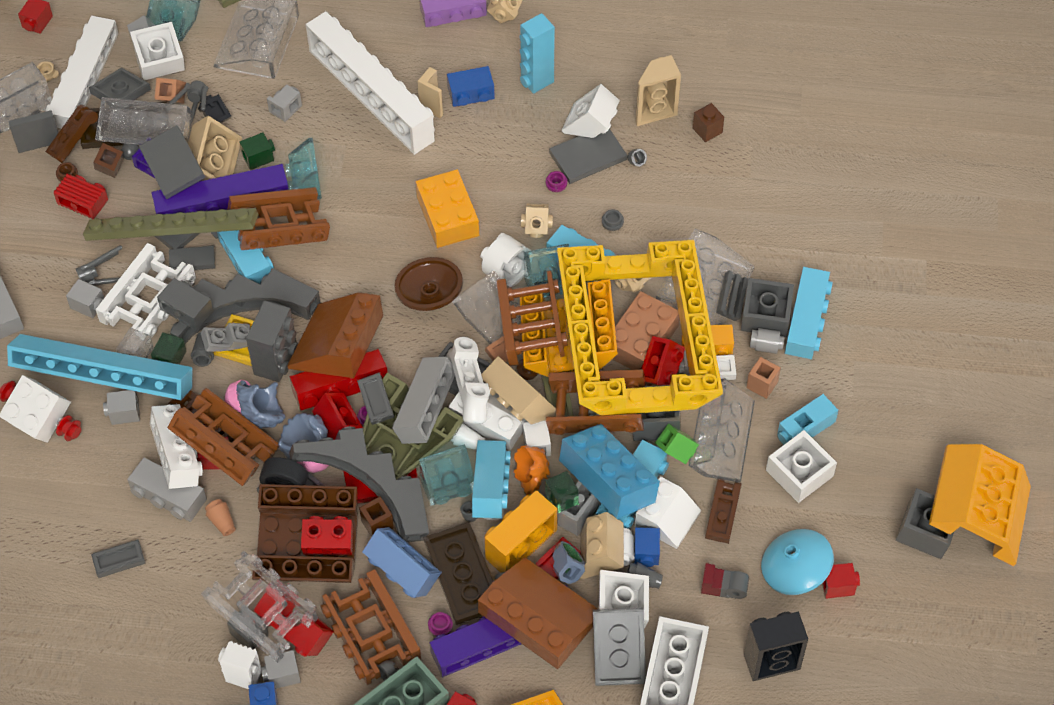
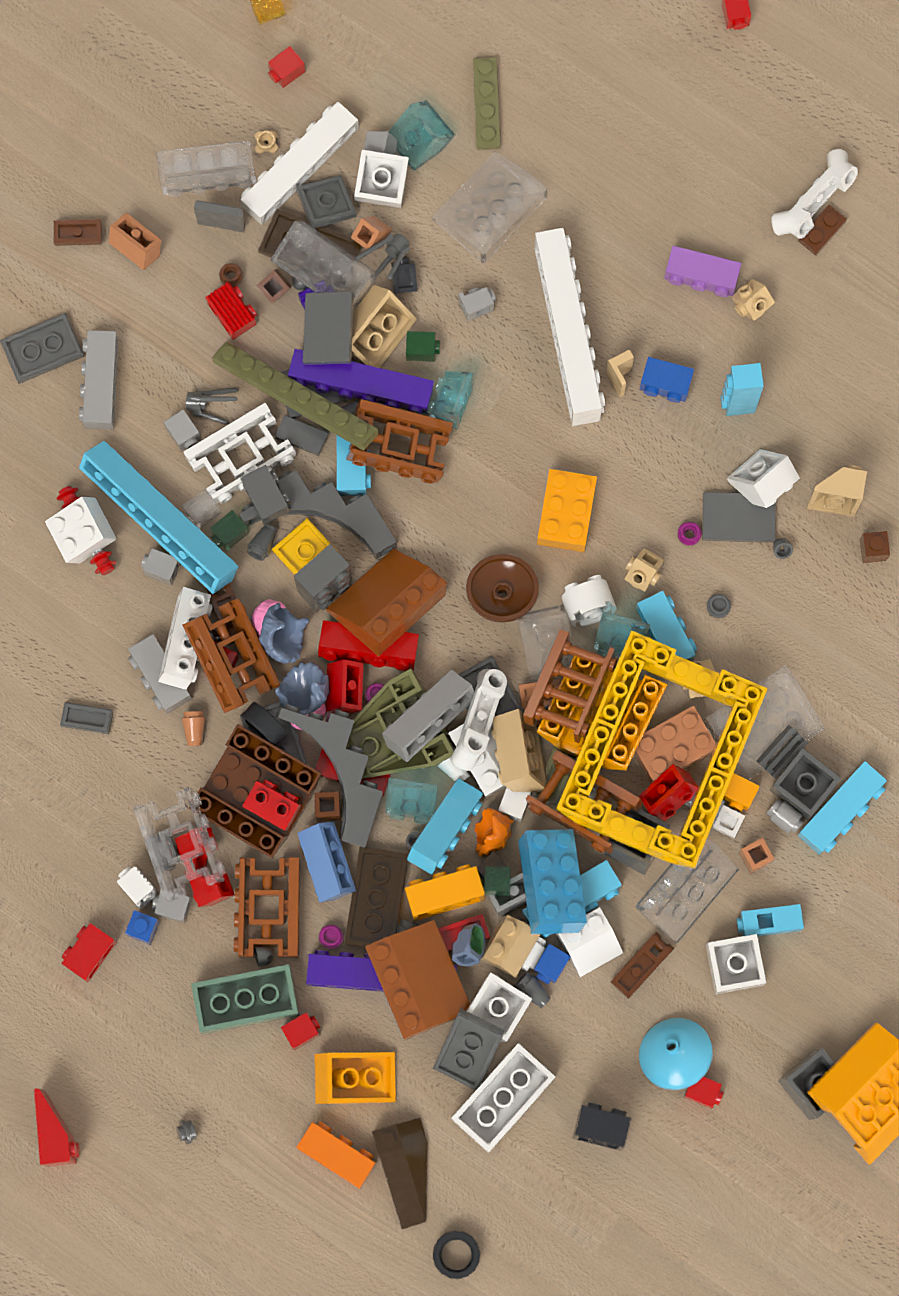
camera: 30 degrees right, 20 degrees up
reddish brown plate [45,105,98,163] -> none
light grey slope [201,323,250,352] -> none
dark grey tile [357,373,395,425] -> none
bright green brick [655,423,699,464] -> none
leg [701,563,749,599] -> none

